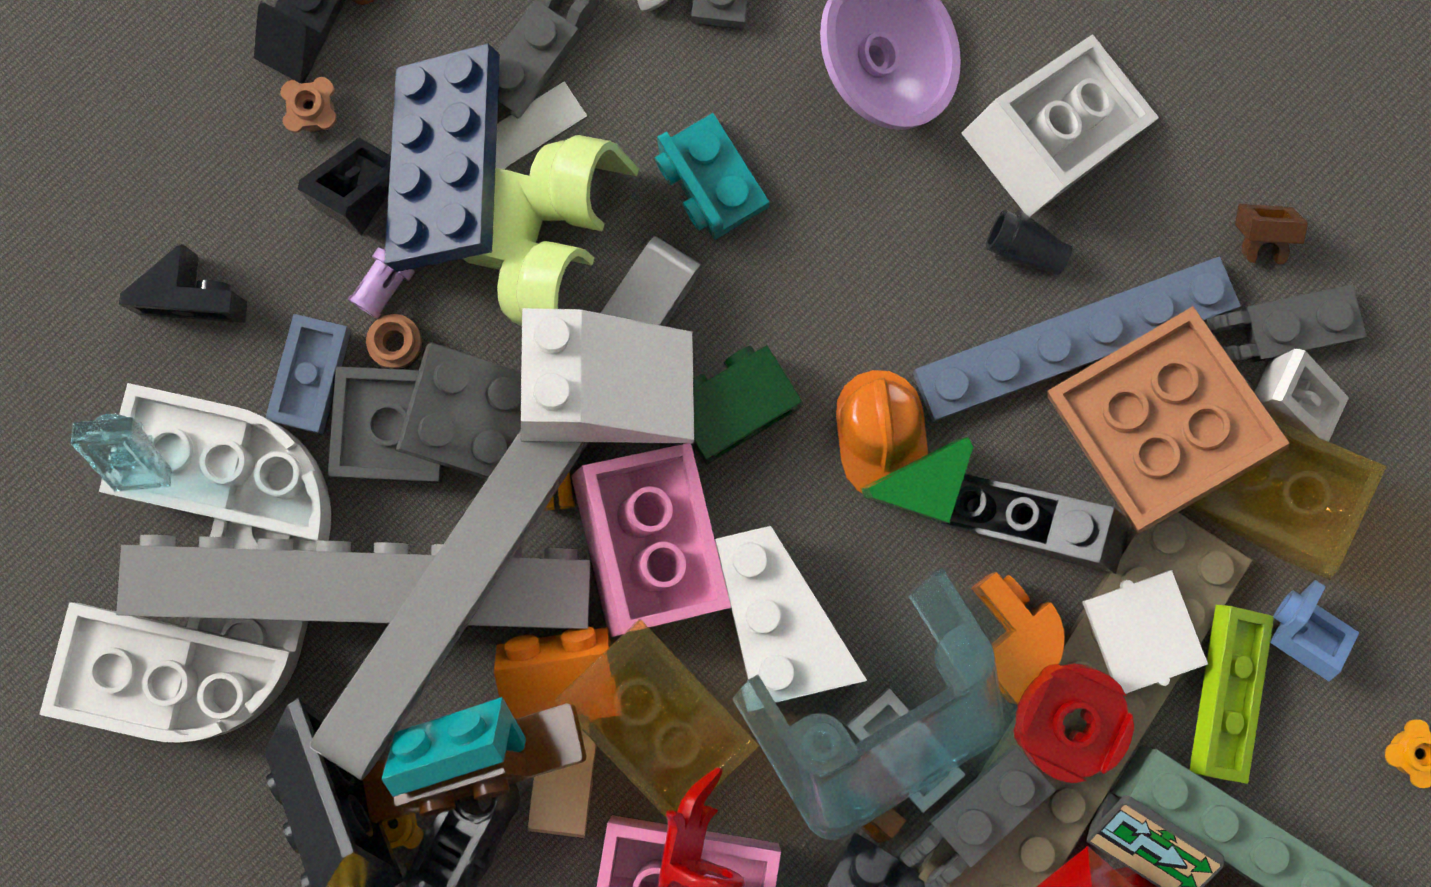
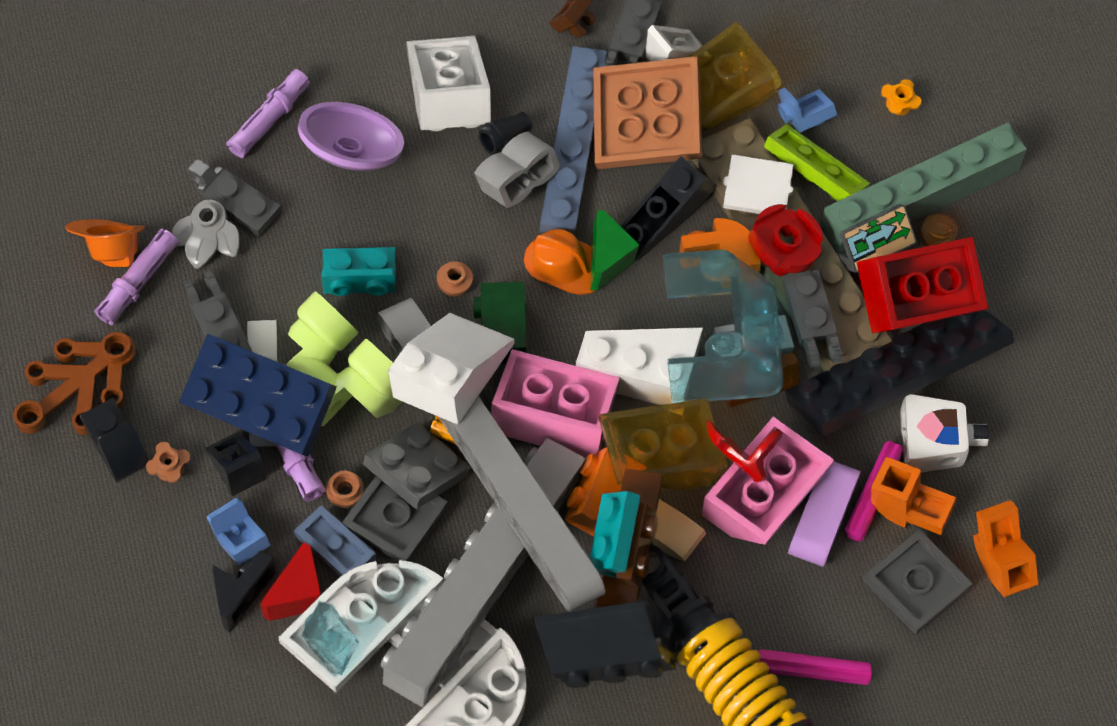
camera: 65 degrees left, 20 degrees down
none -> medium blue bracket [207,498,271,566]
none -> red slope [260,542,321,621]
none -> nougat plate [437,261,473,297]
none -> light grey brick [474,132,560,208]

